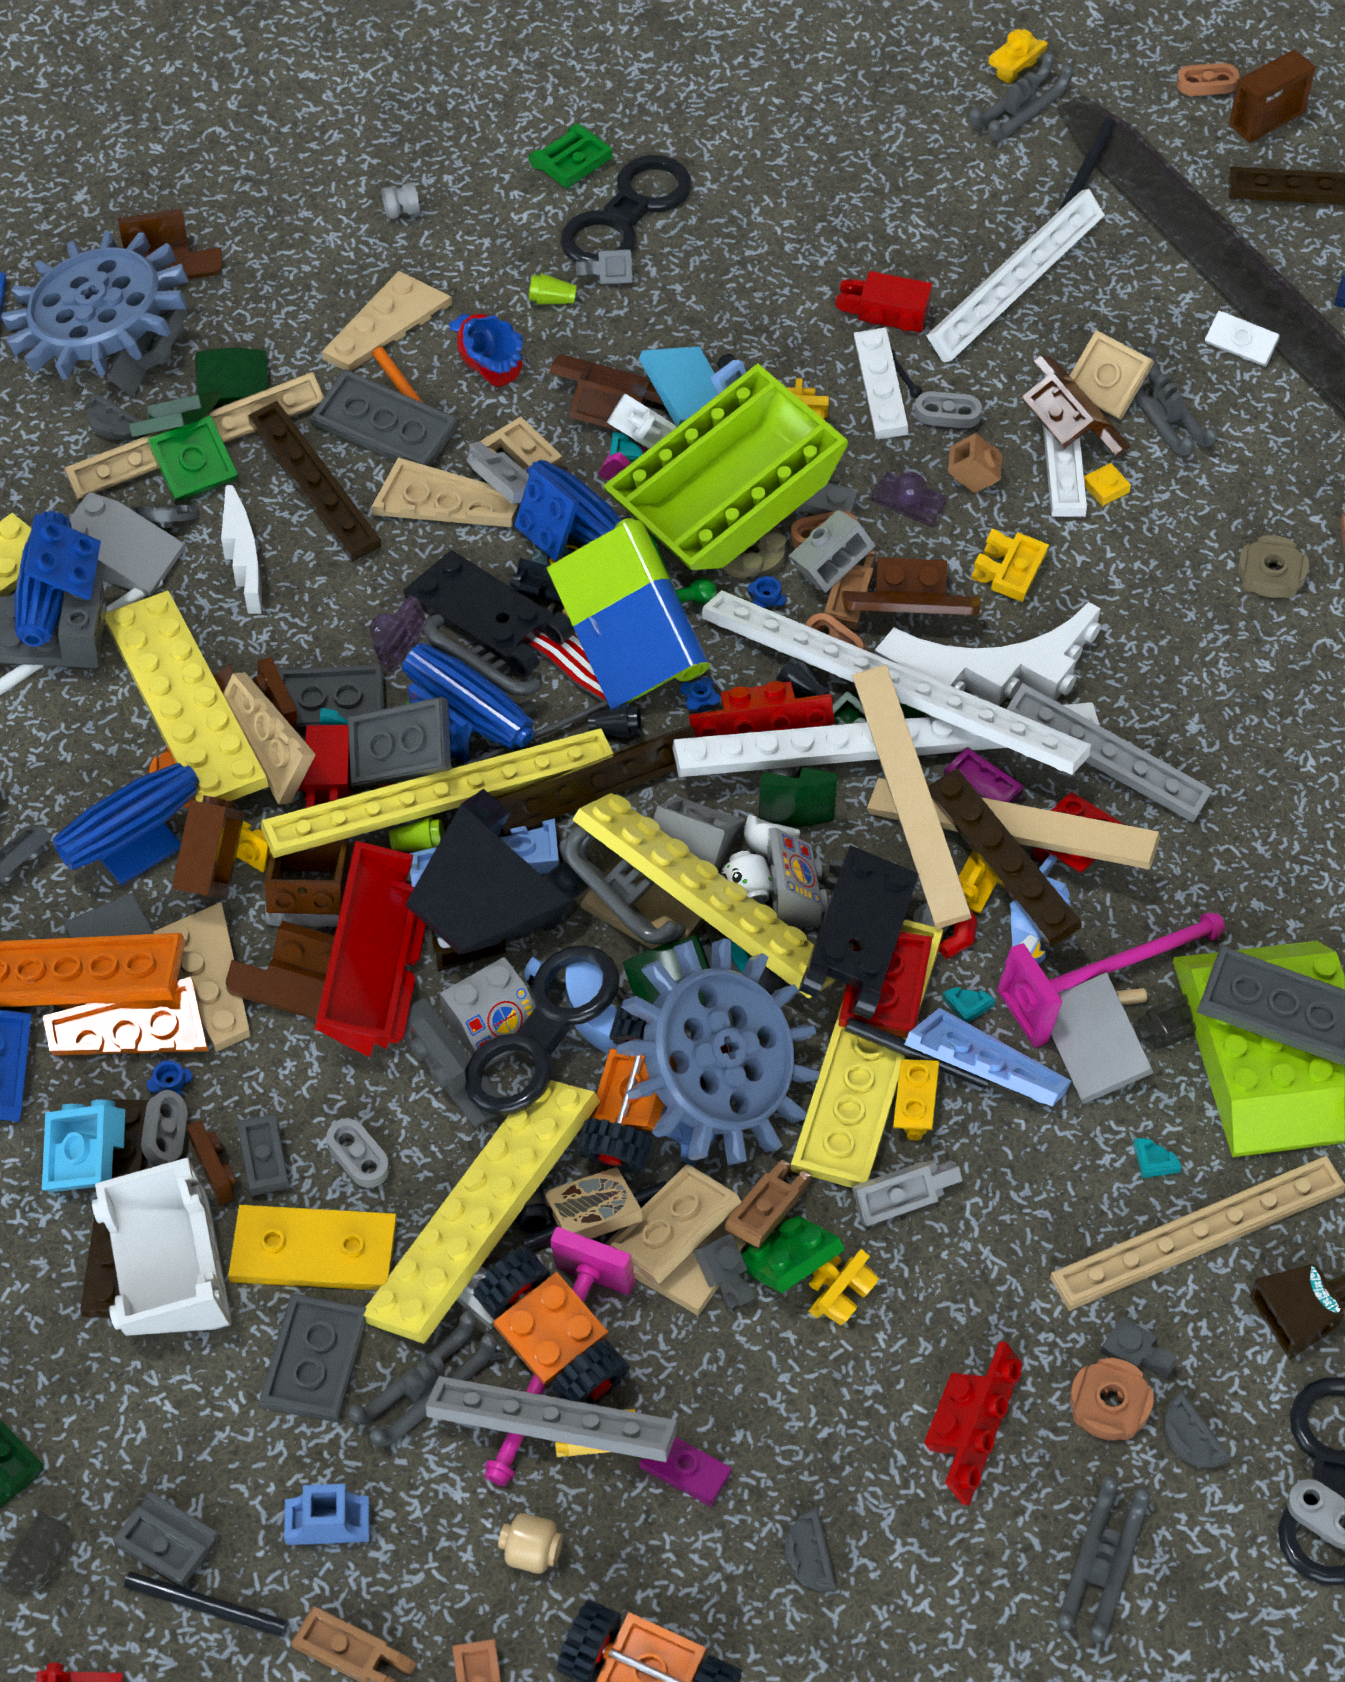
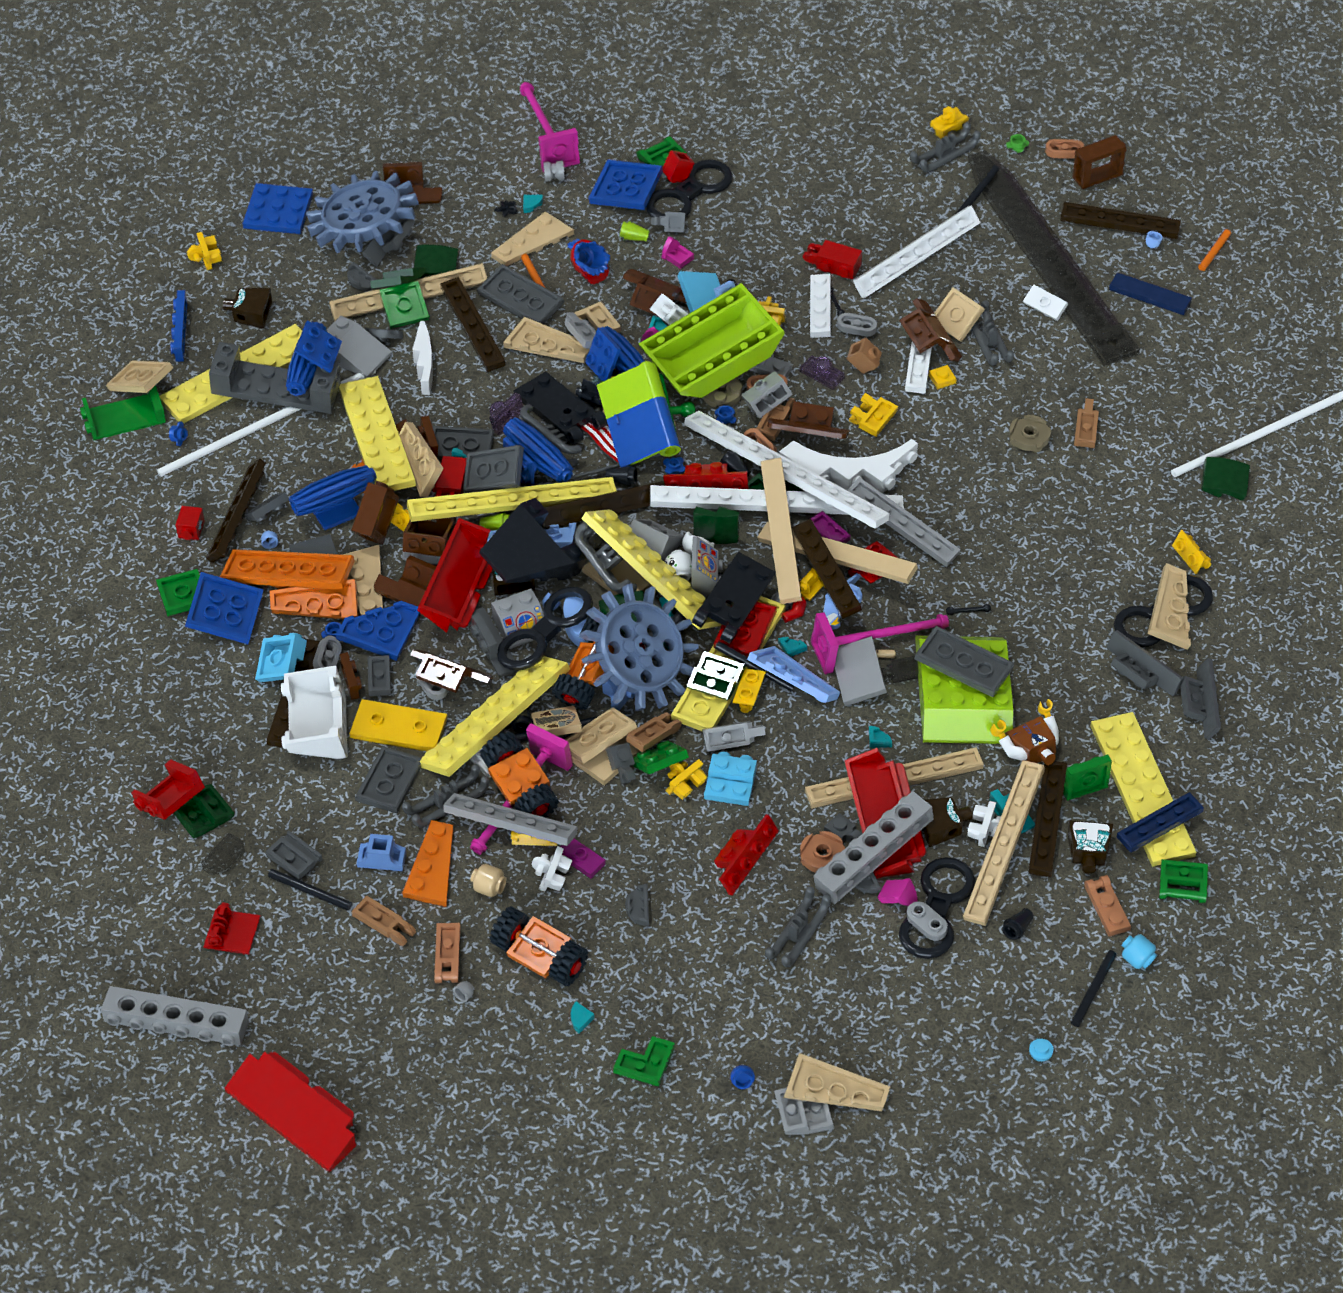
camera: 10 degrees right, 5 degrees down
none -> light blue hinge [261,530,278,549]
none -> blue plate [336,601,421,661]
none -> orange wing [402,820,454,907]
none -> plate [411,650,493,693]
none -> black plant [494,201,518,218]
none -> dark pink tile [520,82,580,172]
none -> teal tile [523,195,543,213]
none -> white hips [531,846,572,892]
none -> blue plate [589,160,663,210]
none -> red brick [662,150,695,183]
none -> dark pink tile [662,236,694,269]
none -> slope [687,651,745,701]
none -> medium azure plate [704,752,757,806]
none -> light grey brick [814,791,934,904]
none -> red slope [844,748,926,878]
none -> dark pink tile [877,878,918,906]
none -> black hinge [946,604,991,615]
none -> bright green plate [1006,134,1029,153]

